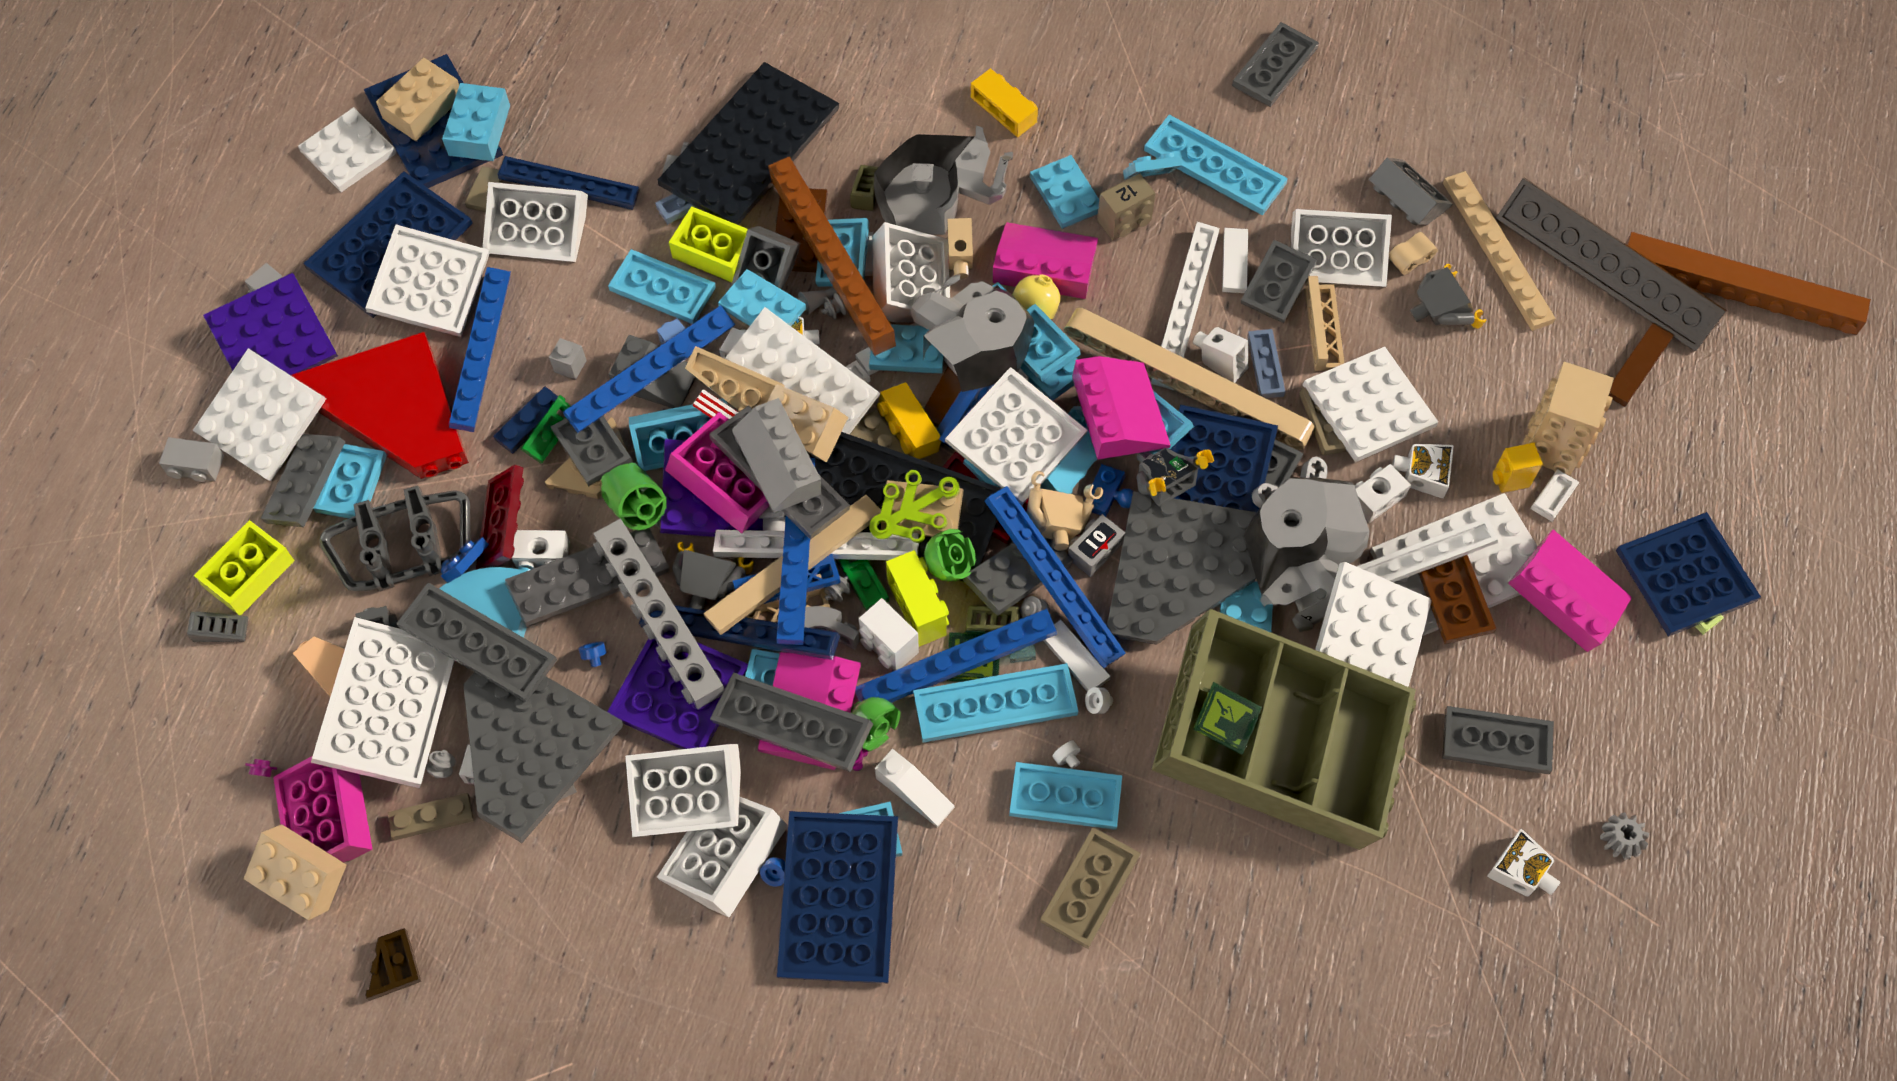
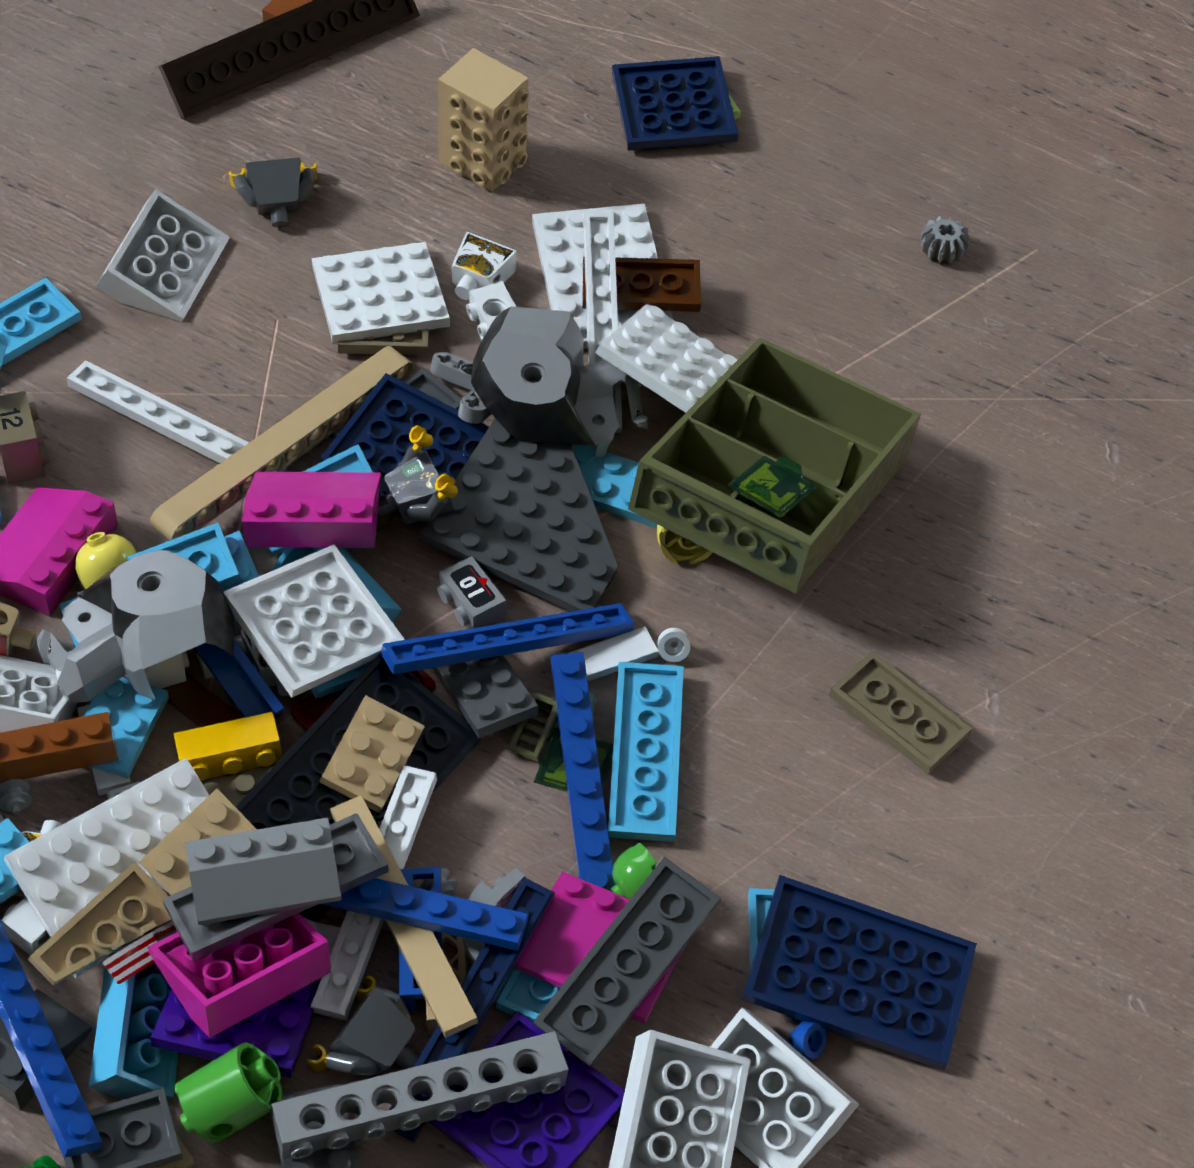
camera: 80 degrees left, 10 degrees down
green plate [836,559,889,612] -> none
white brick [859,598,919,671] -> none
lime plant [869,470,960,543] -> none
white slope [875,749,955,828] -> none
neon yellow brick [886,550,949,647] -> none
bright green cylinder [924,529,976,581] -> none
medium azure plate [1009,762,1122,830] -> none
light grey wheel [1020,596,1049,618] -> none
tan torso [1027,471,1103,551] -> none
white tile [1053,740,1080,769] -> none
blue plate [1084,464,1134,517] -> none
white torso [1193,327,1248,383] -> none
white tile [1222,228,1248,293] -> none
dark grey plate [1241,240,1317,323] -> none
sand blue plate [1247,329,1285,398] -> none
tan fence [1305,276,1344,371] -> none
dark grey slope [1369,157,1453,226] -> none
tan axle [1388,232,1438,275] -> none
dark grey plate [1442,706,1554,774] -> none
tan plate [1443,171,1556,331] -> none
torso [1487,829,1560,896] -> none
yellow brick [1493,443,1543,493] -> none
dark pink slope [1508,529,1632,652] -> none
white tile [1530,469,1579,522] -> none
reddish brown tile [1609,323,1674,407] -> none

